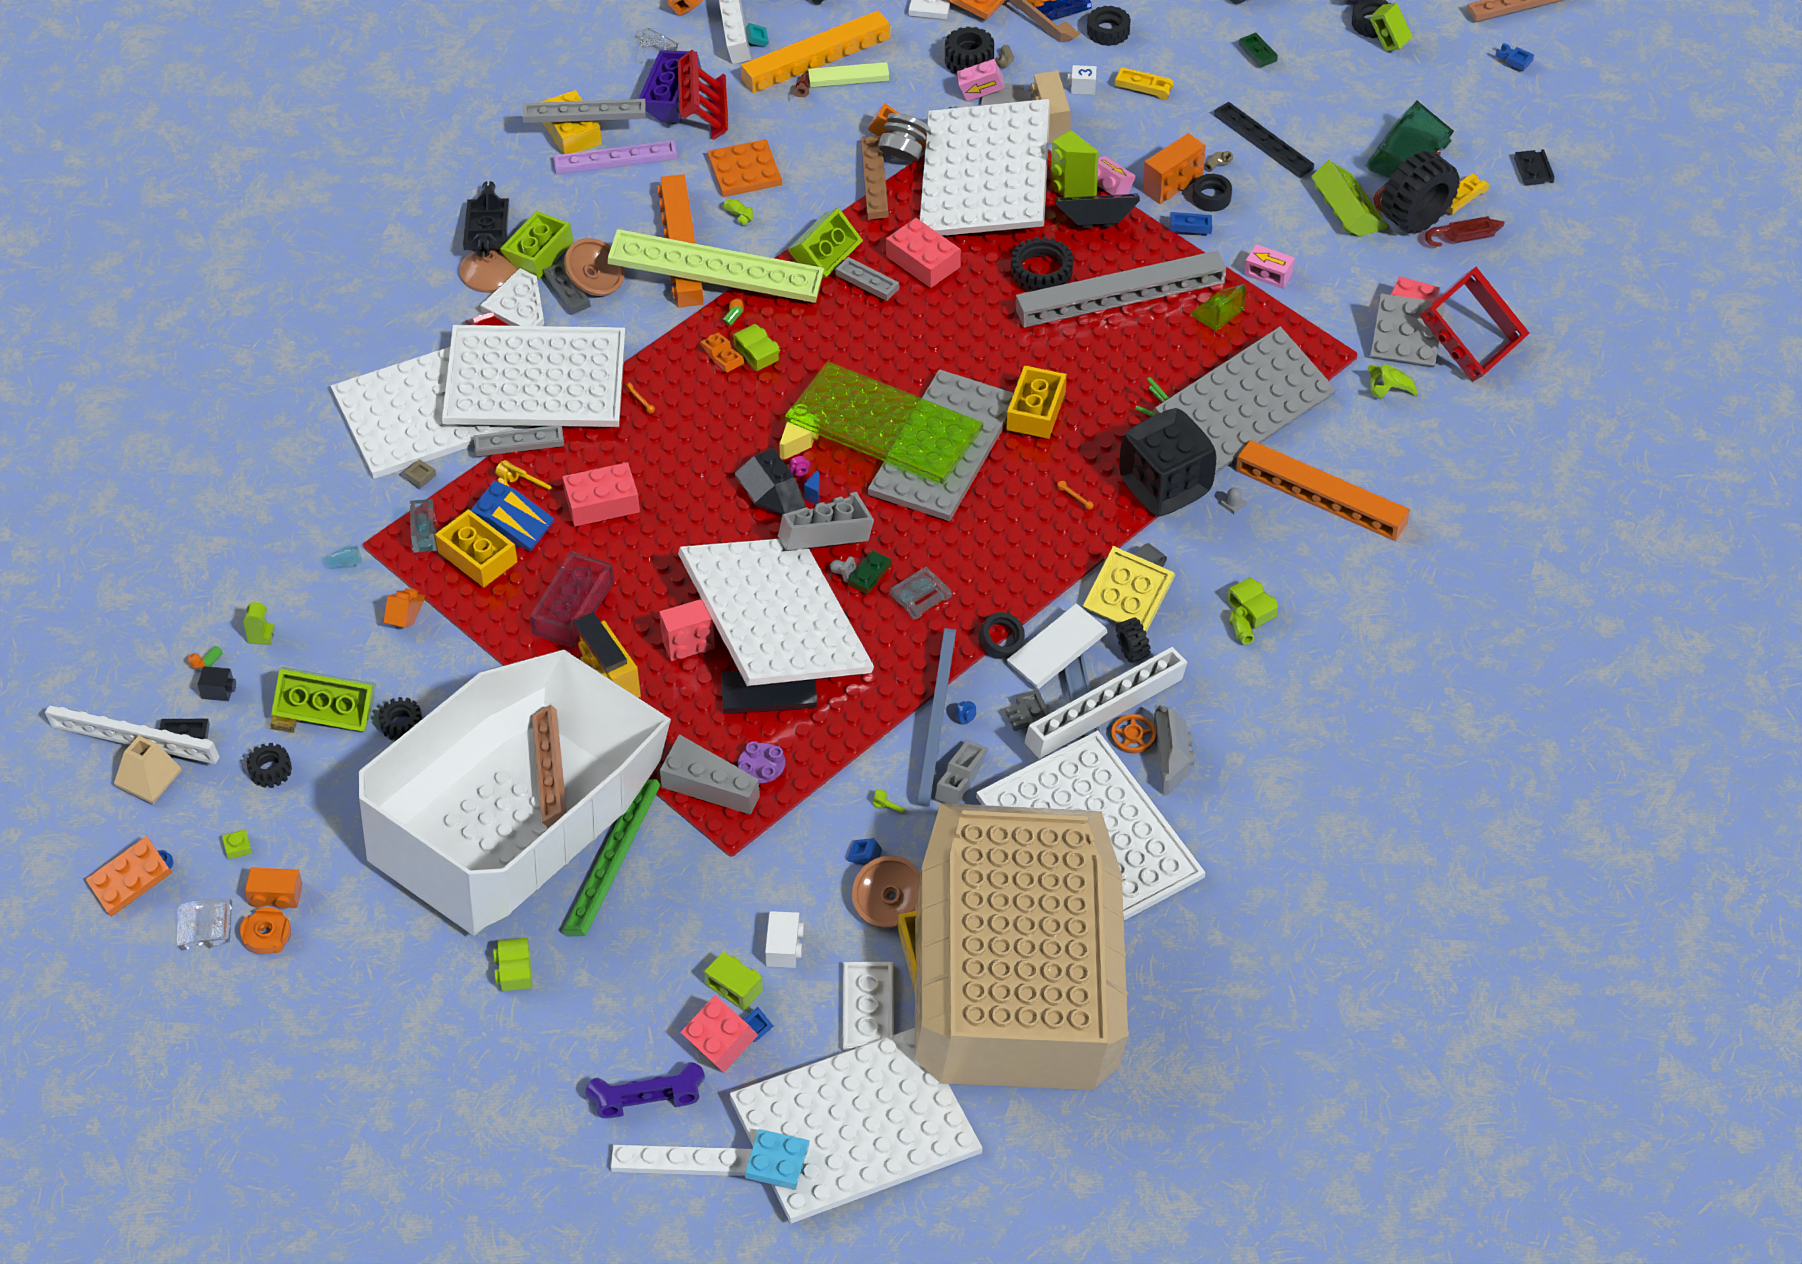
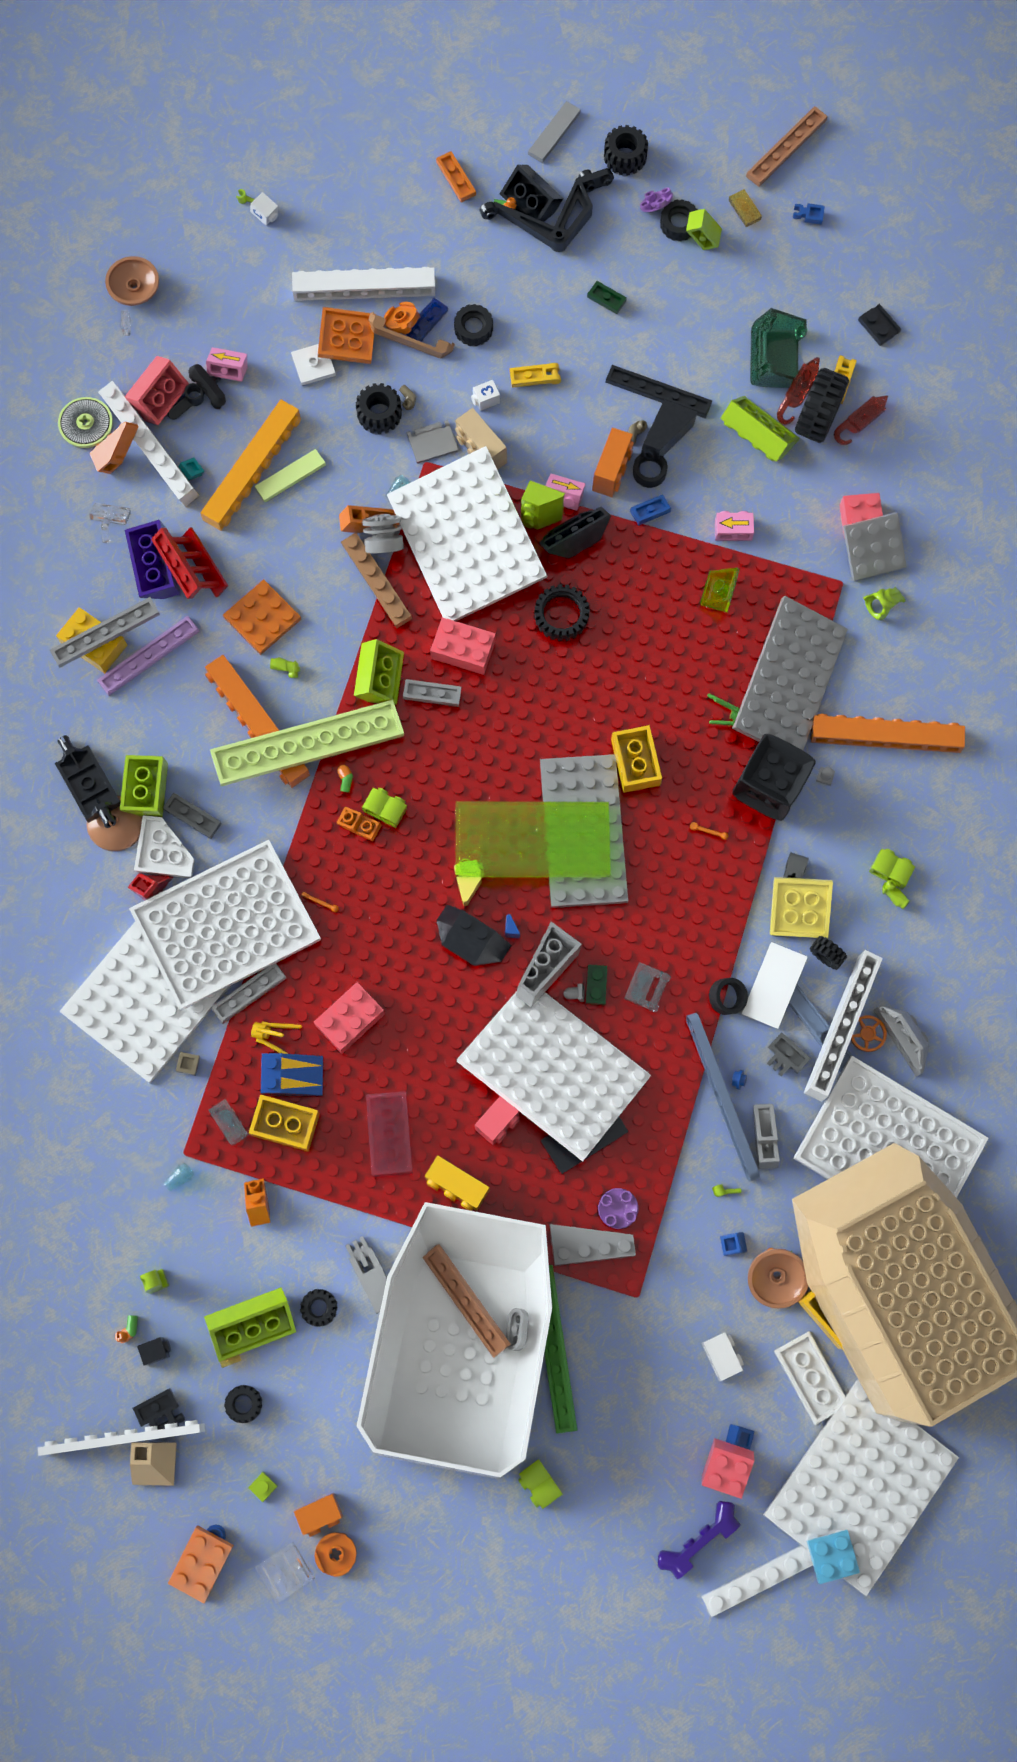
camera: 30 degrees left, 25 degrees up
nougat dish [564,238,625,296] -> none
black tile [573,612,627,673] -> none
lime brick [704,952,763,1011] -> none
dark pink plate [789,456,810,476] -> none
pearl gold piece [793,74,809,98] -> none
bright pink brick [957,59,1005,101] -> none
light grey brick [1016,251,1226,327] -> none
red window [1419,266,1530,382] -> none
none -> black slope [640,399,698,462]
none -> clear yellow plate [729,189,762,227]

